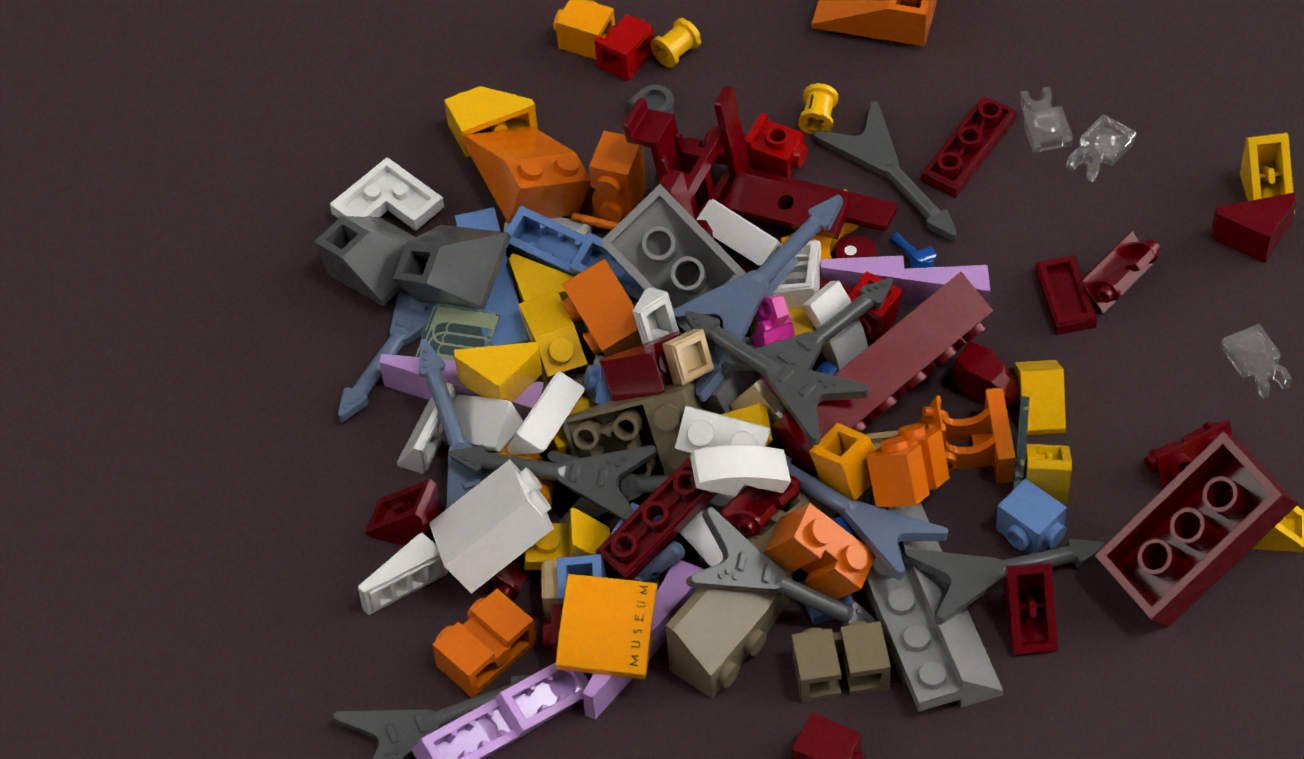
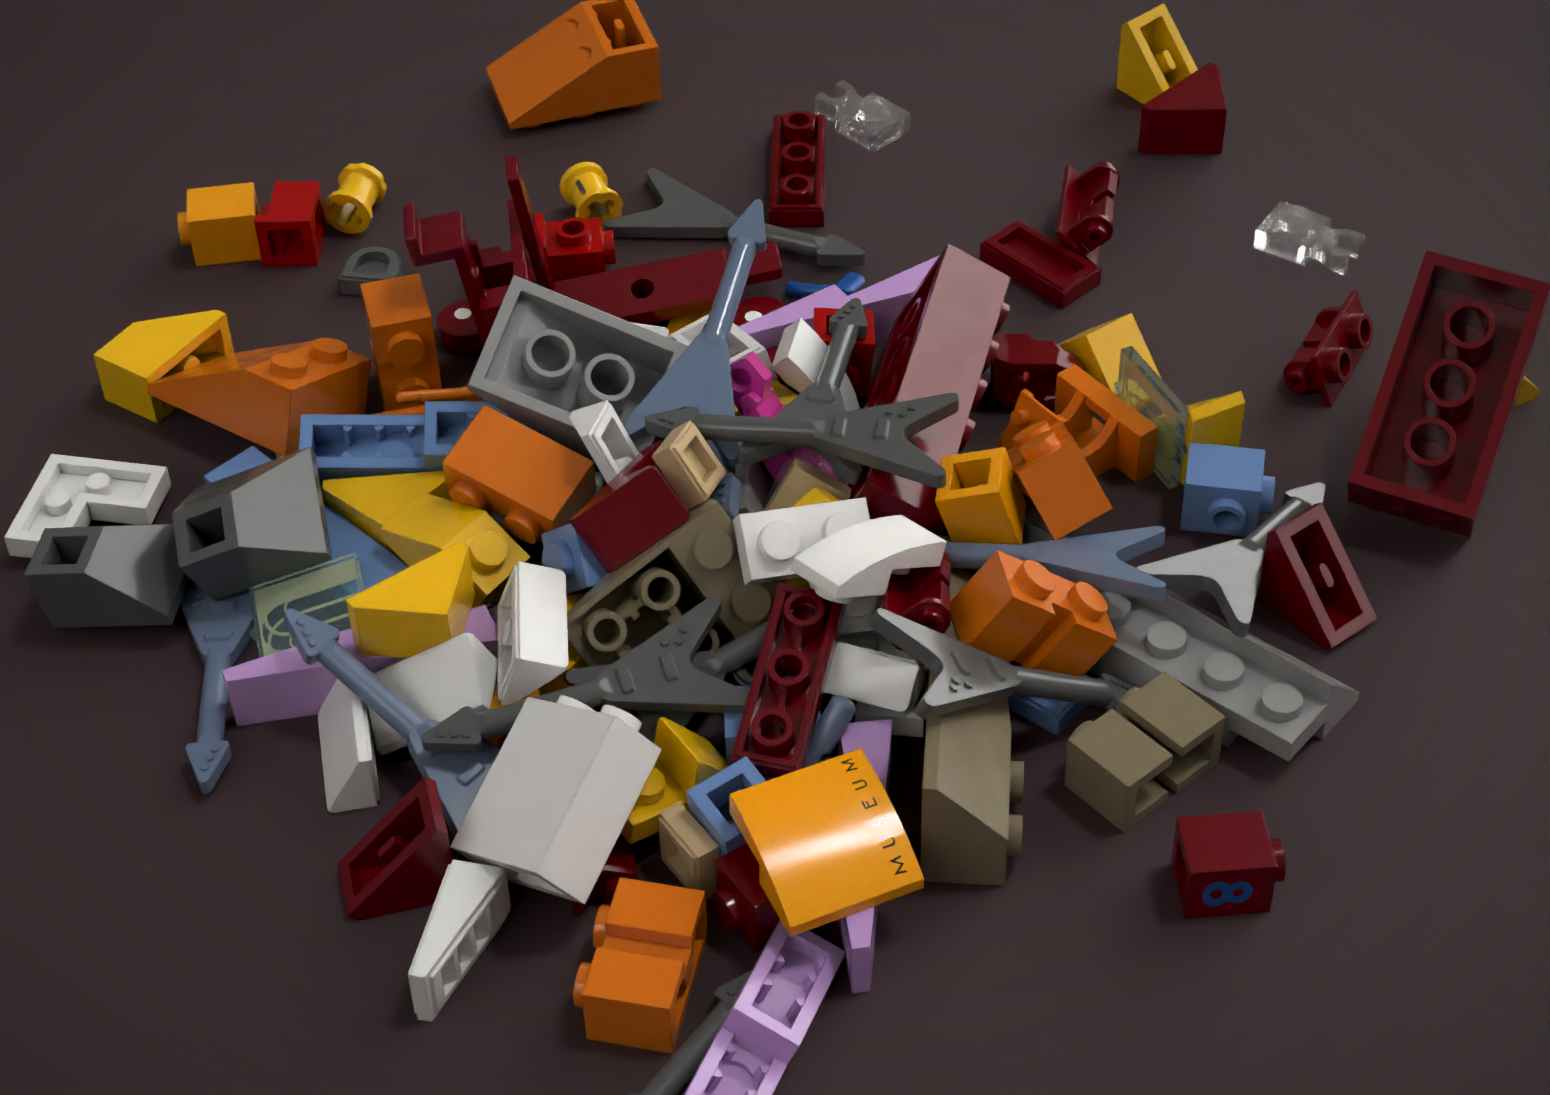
camera: 35 degrees left, 10 degrees down
clear plate [1067,114,1136,181] -> none

